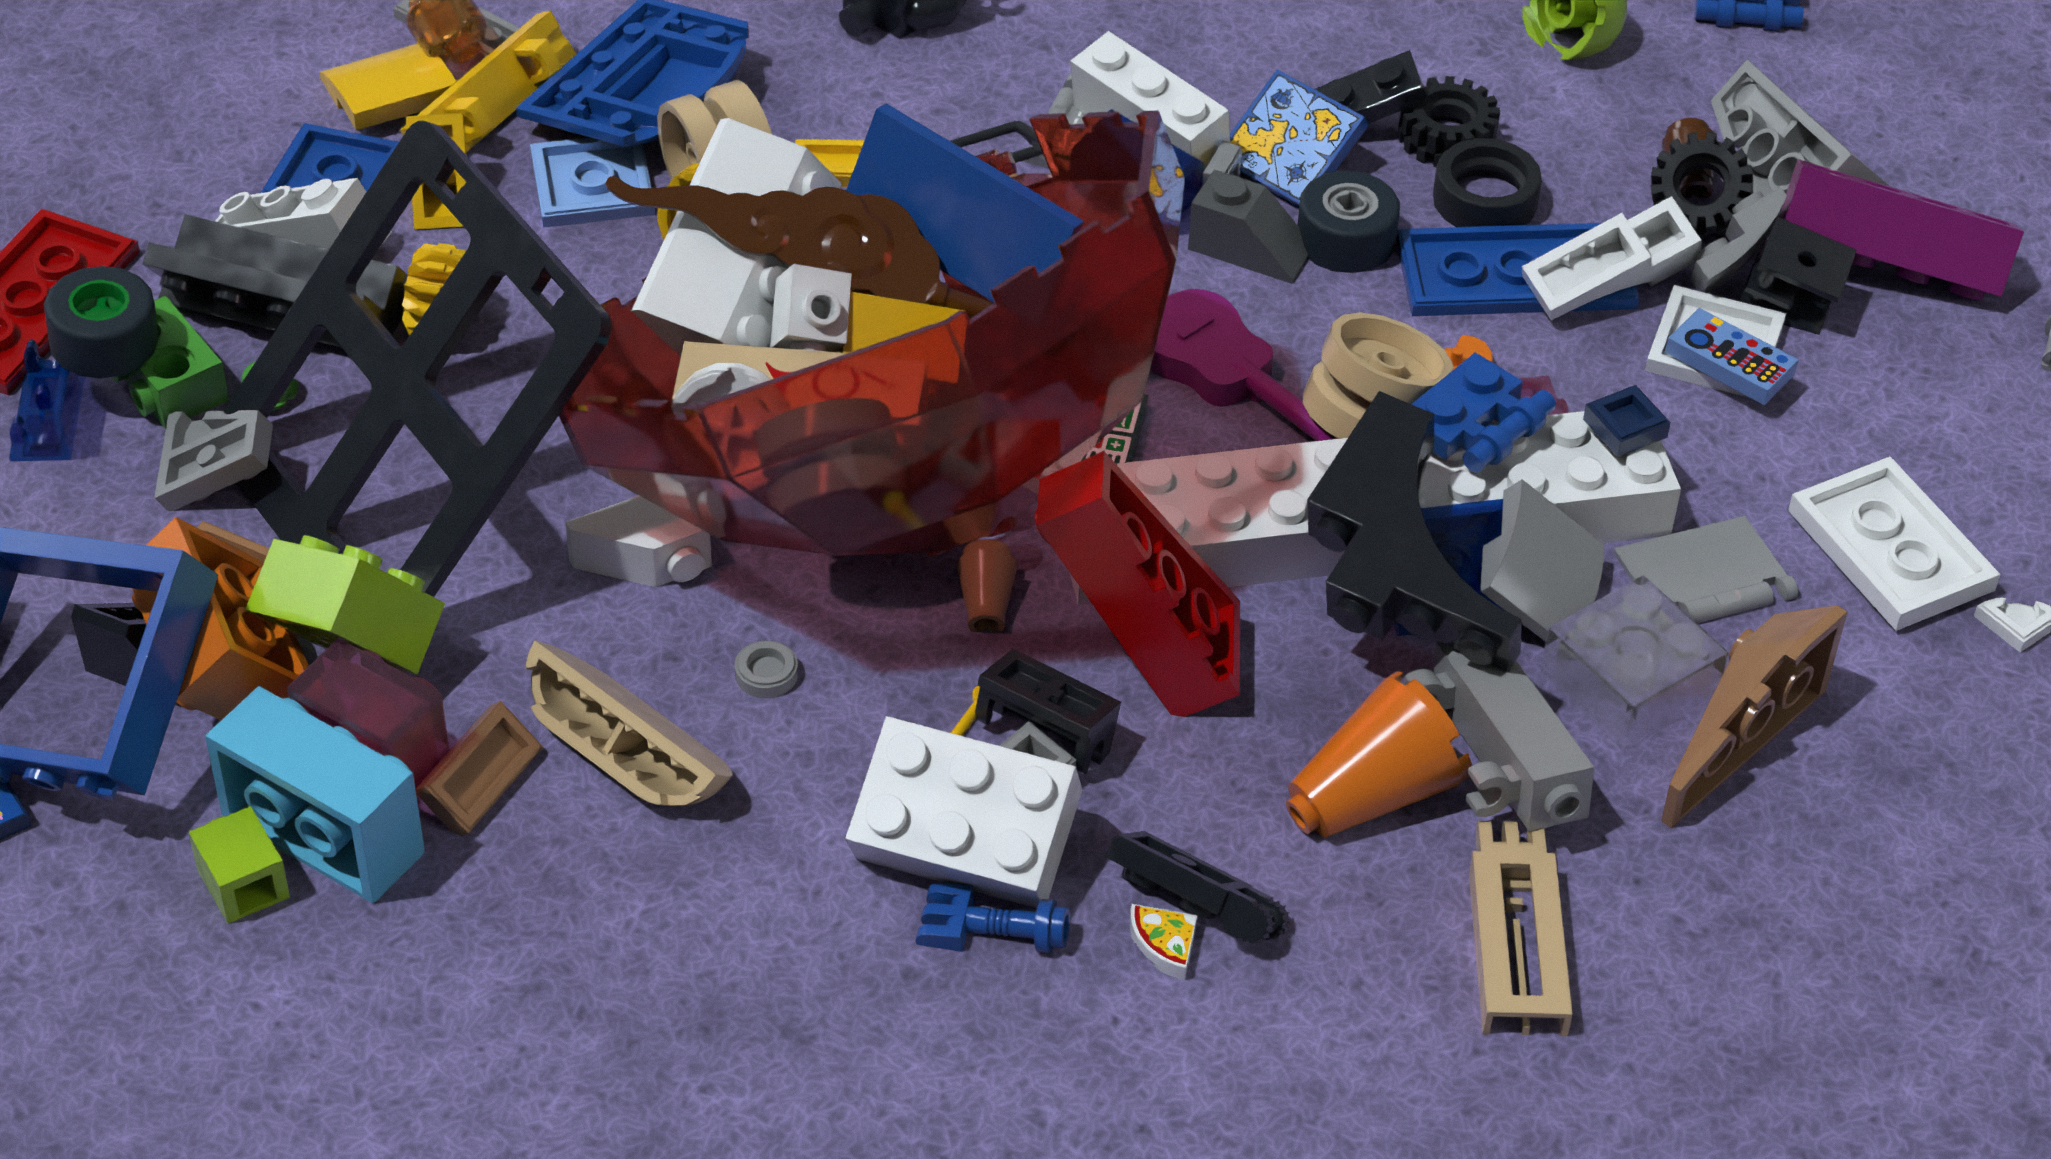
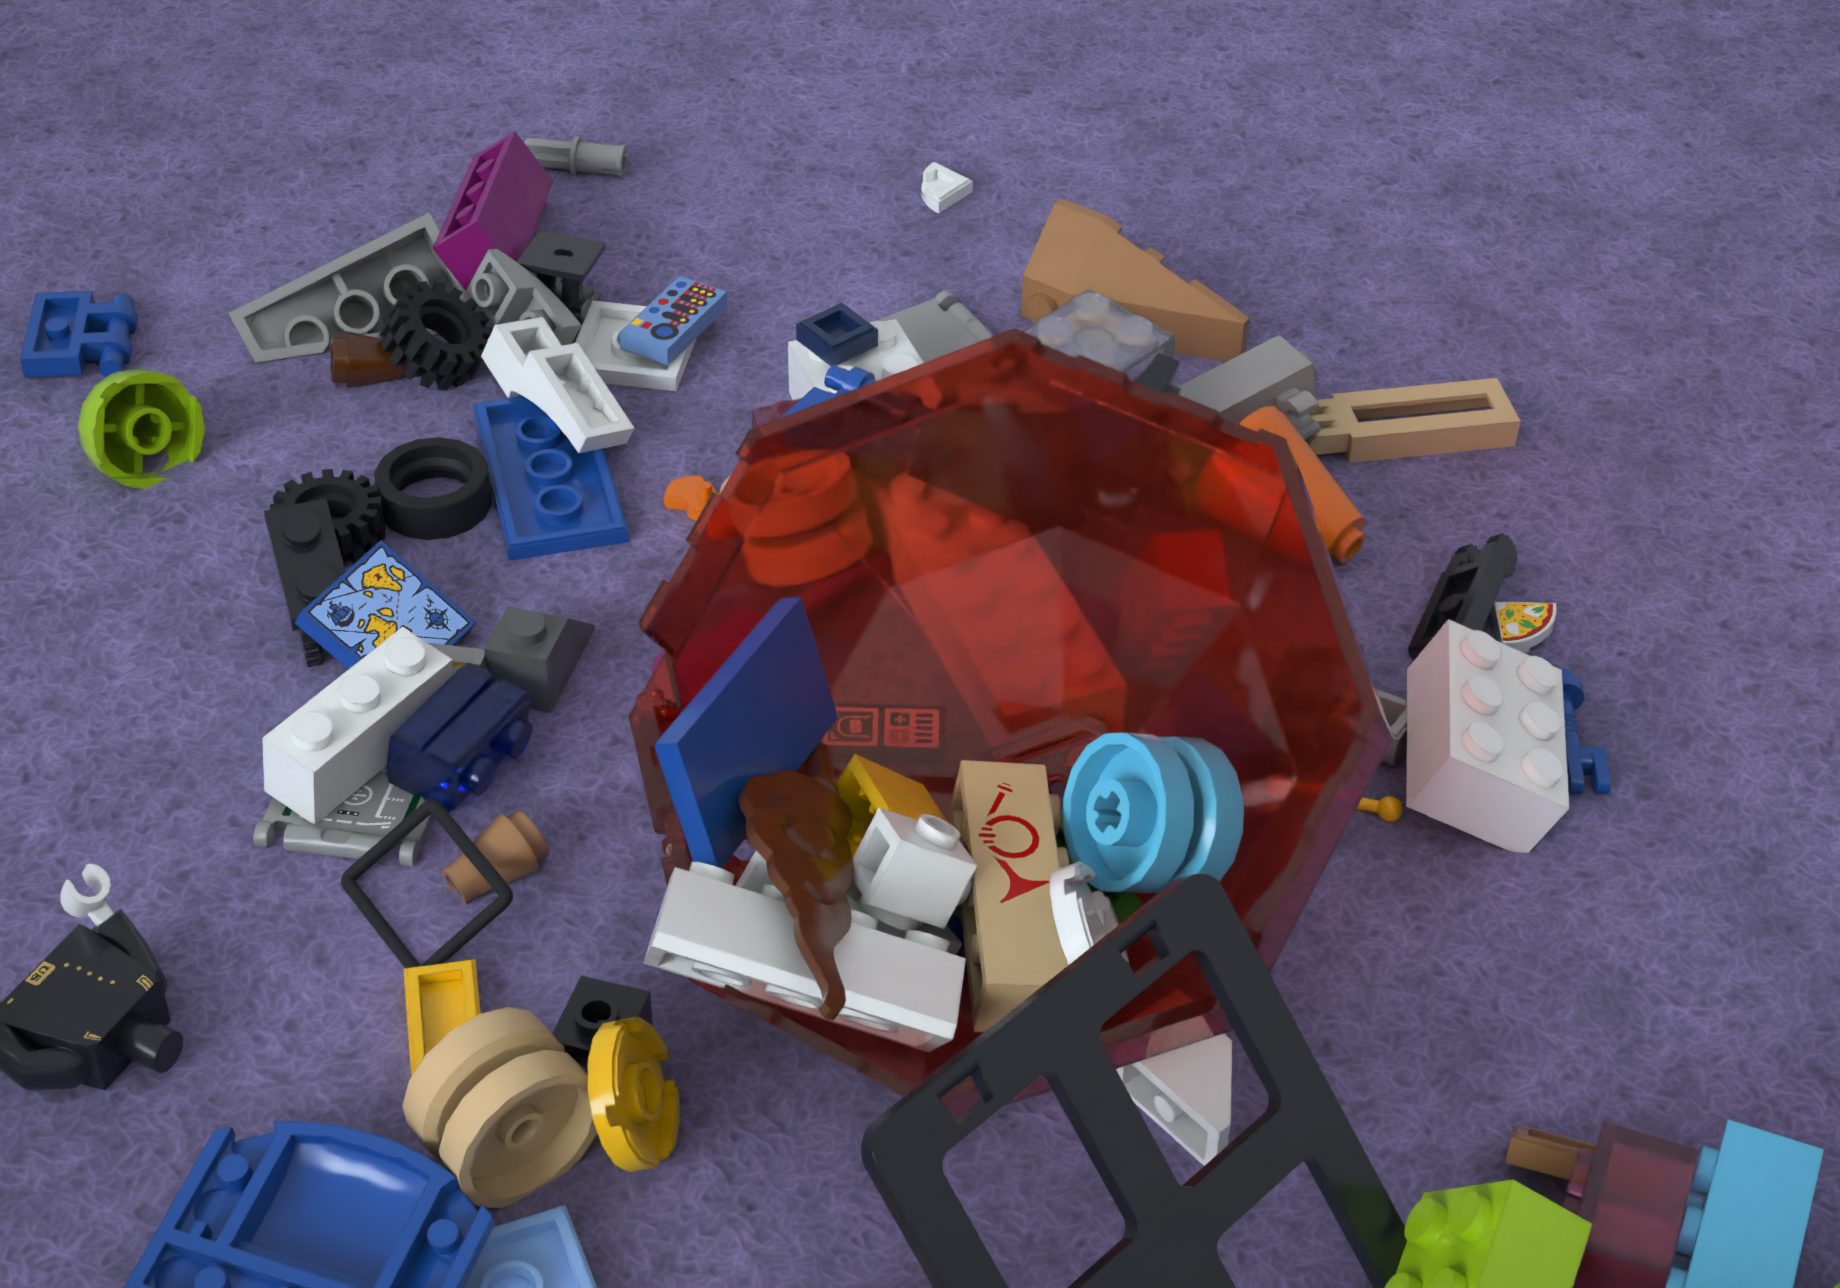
camera: 100 degrees left, 5 degrees down
tan brick [525,640,733,807] -> none
light grey tile [734,641,798,698] -> none
black wheel [1298,170,1400,273] -> none
white plate [1788,457,2001,631] -> none

